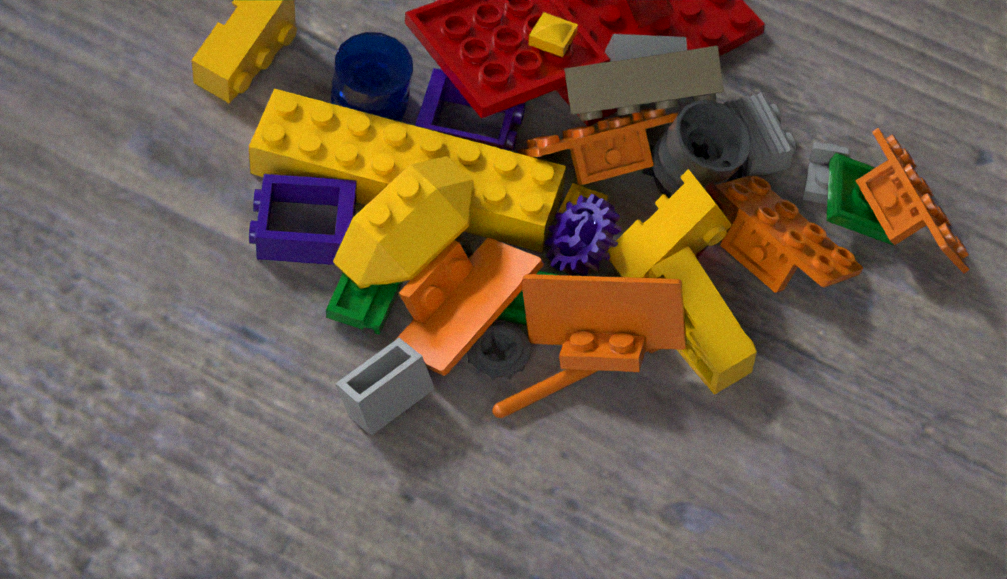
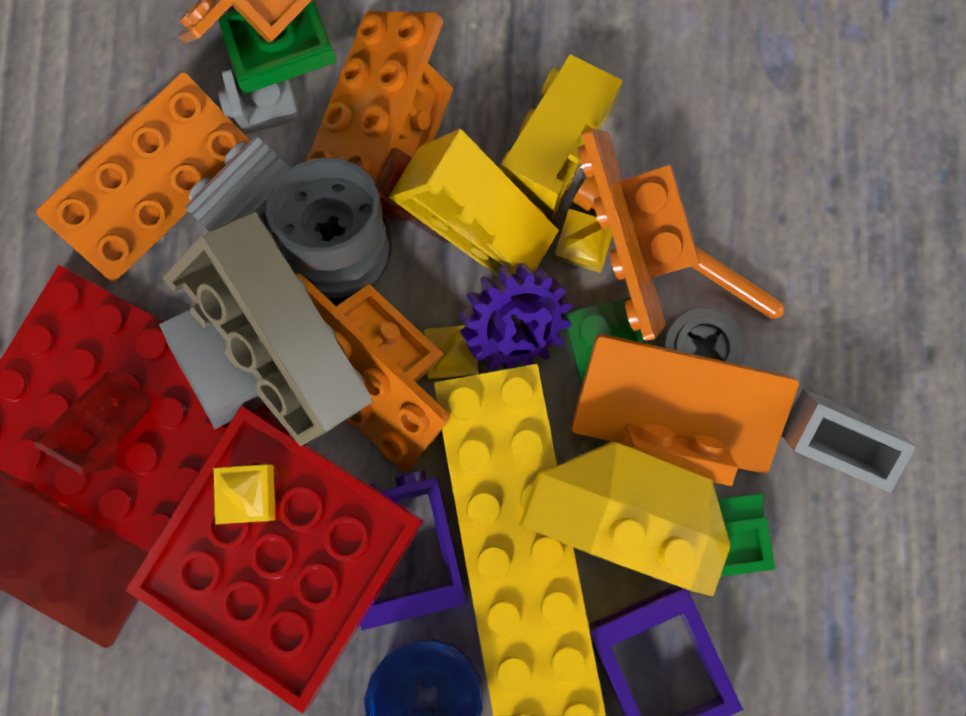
camera: 115 degrees left, 25 degrees up
none -> orange bracket [36,73,250,282]

